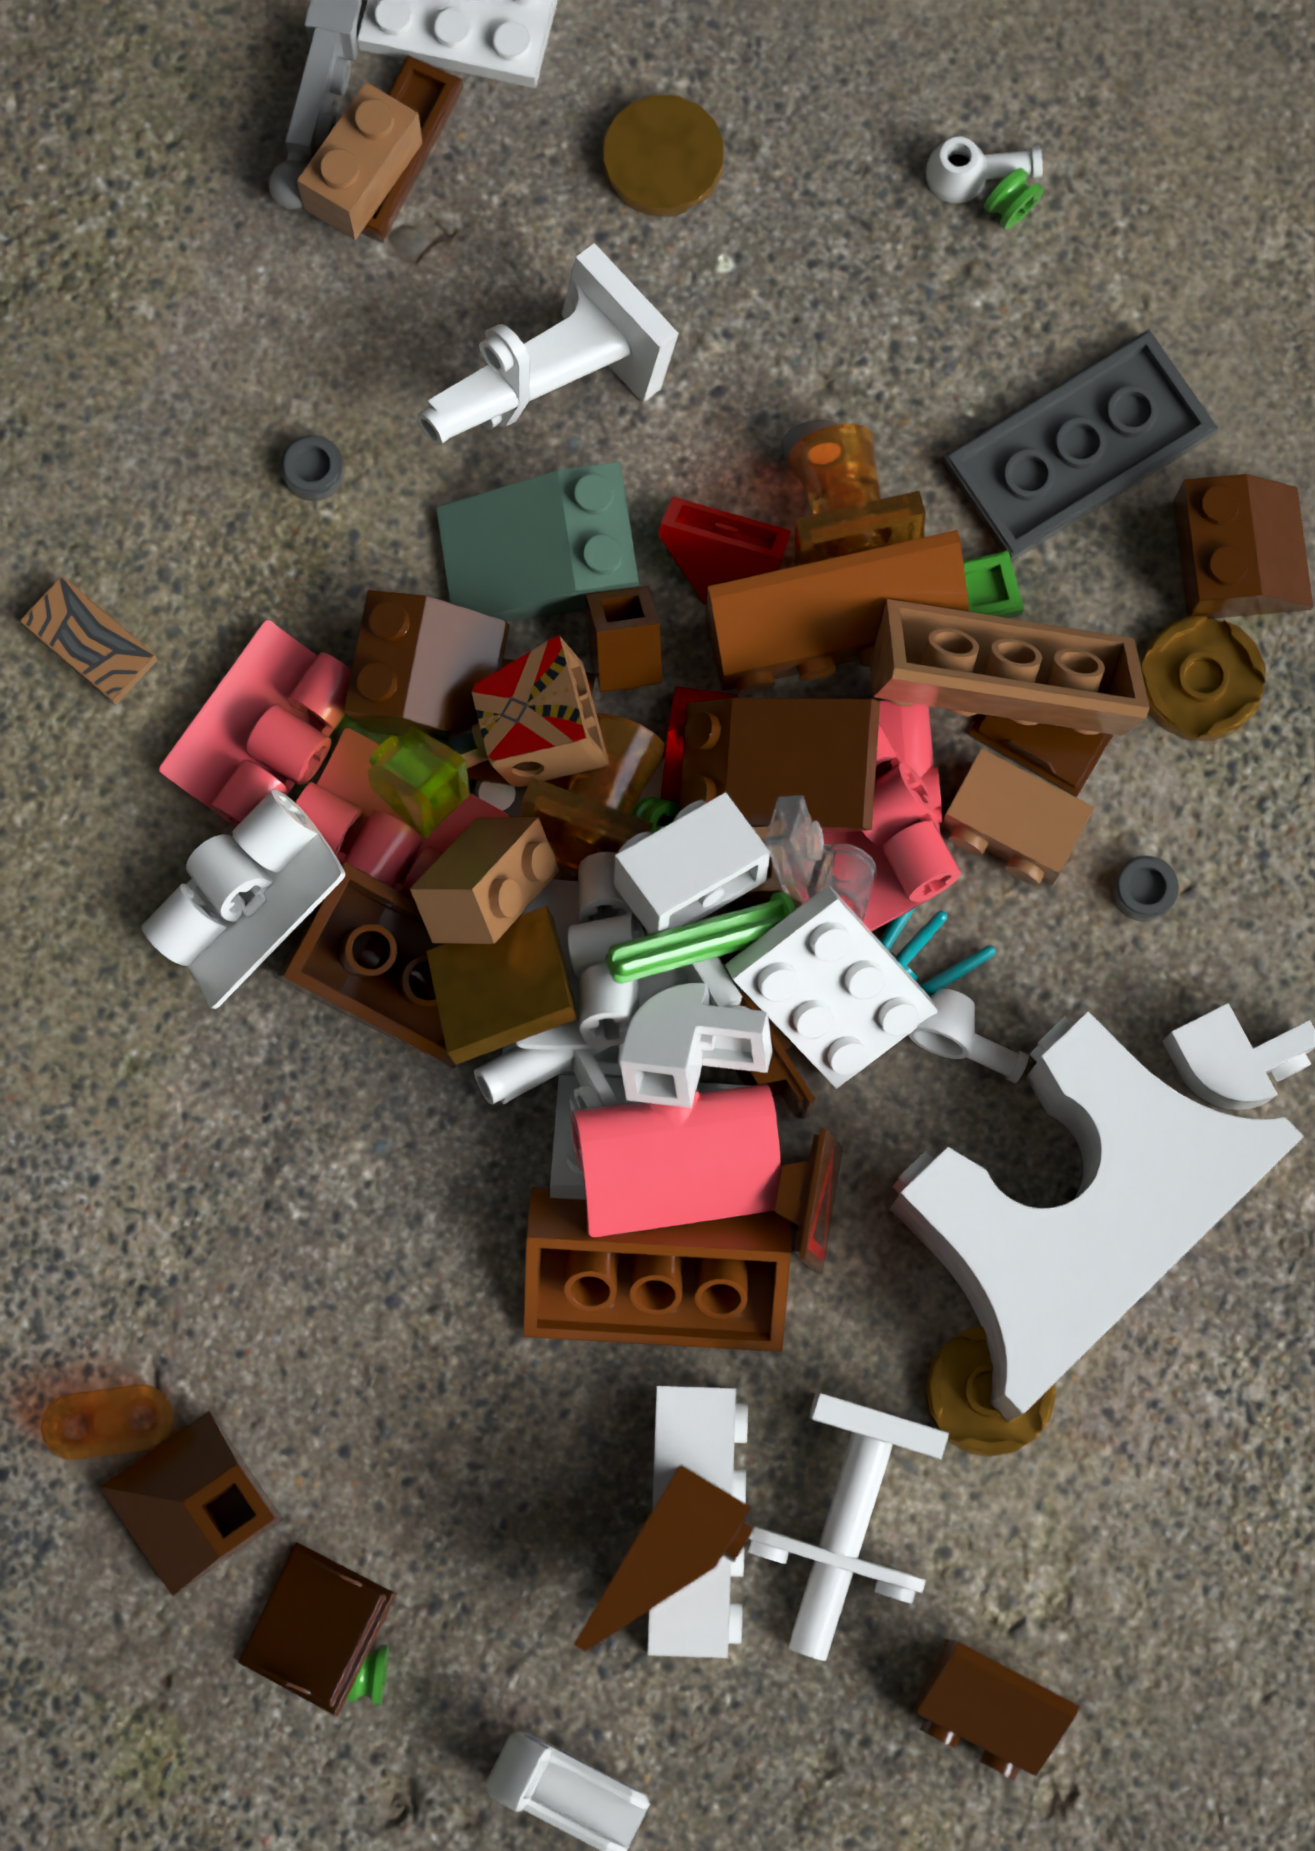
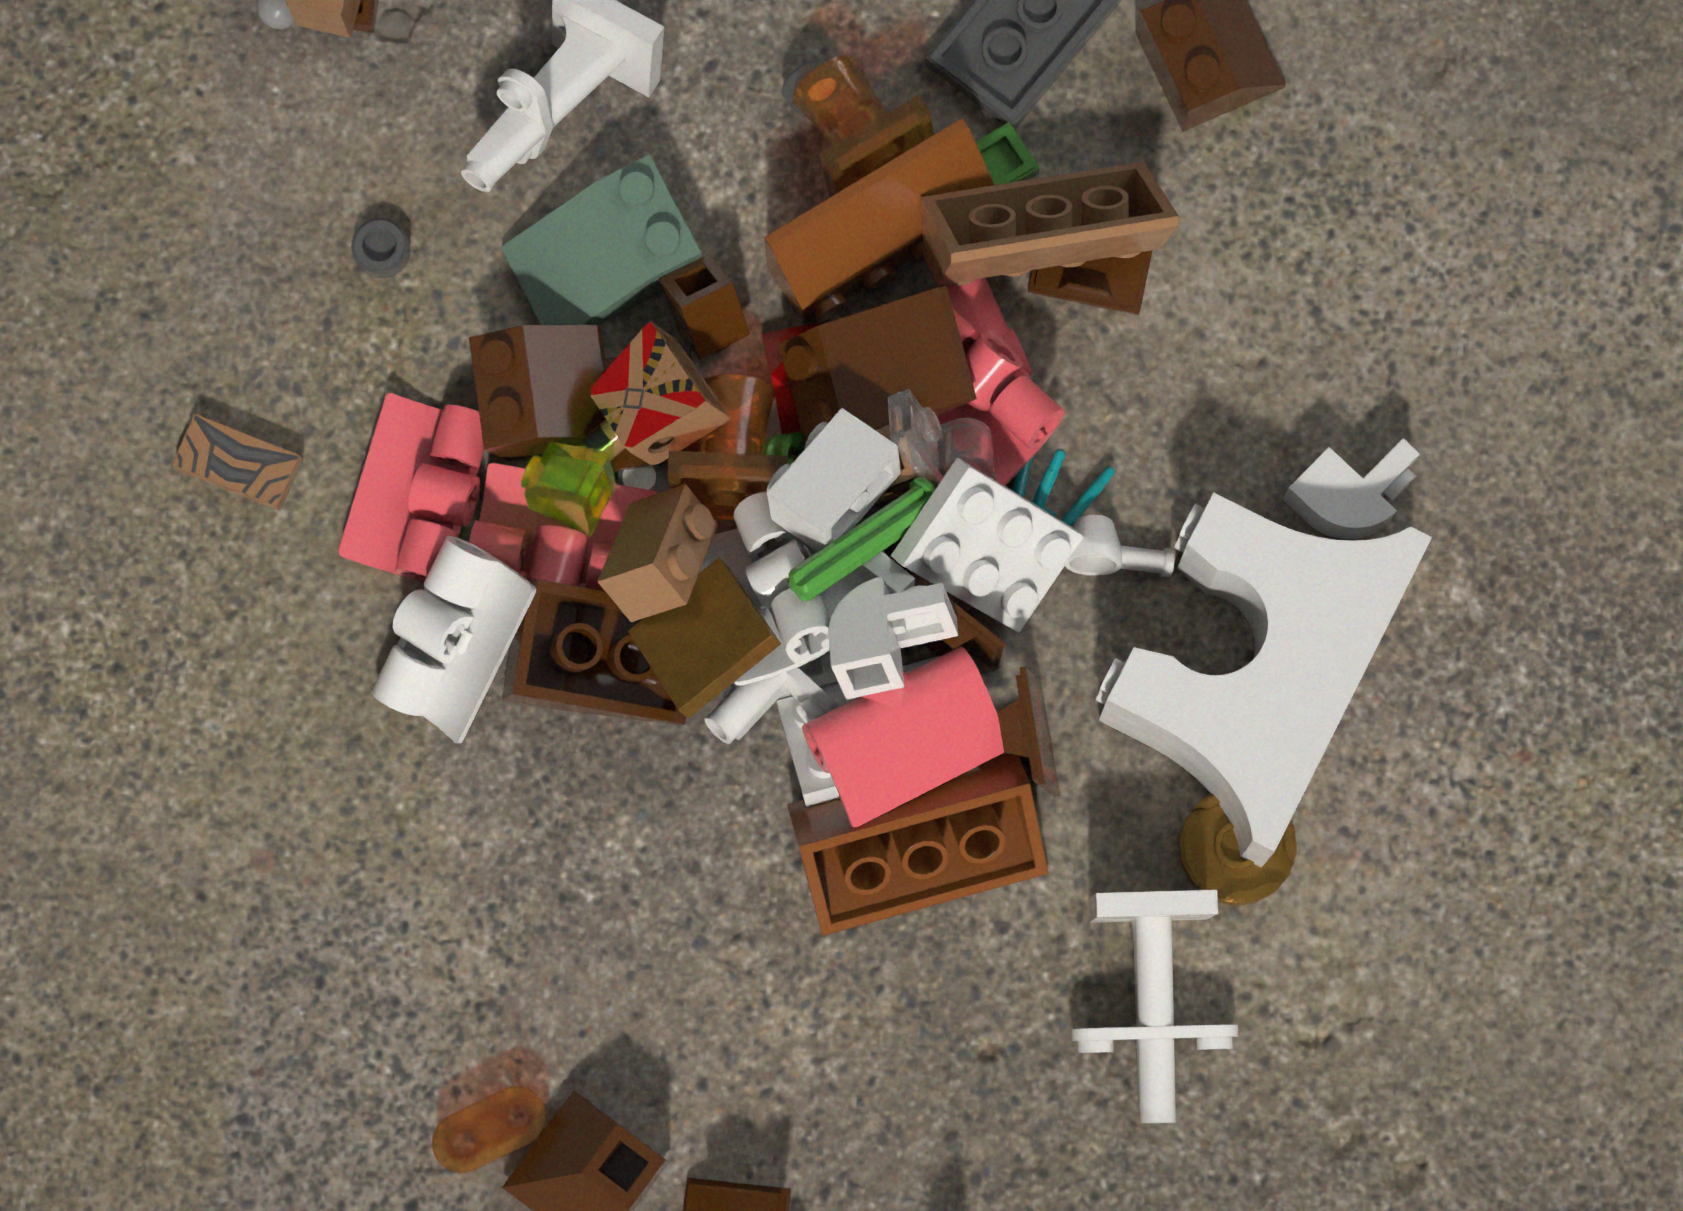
camera: 15 degrees left, 0 degrees up
reddish brown slope [573,1464,755,1652] -> none
white brick [648,1386,748,1658] -> none
red slope [658,496,791,605] -> none
reddish brown slope [911,1639,1080,1780] -> none
medium nougat brick [941,748,1095,886] -> none
dark grey tile [1112,855,1179,922] -> none
pearl gold tile [1140,616,1266,741] -> none

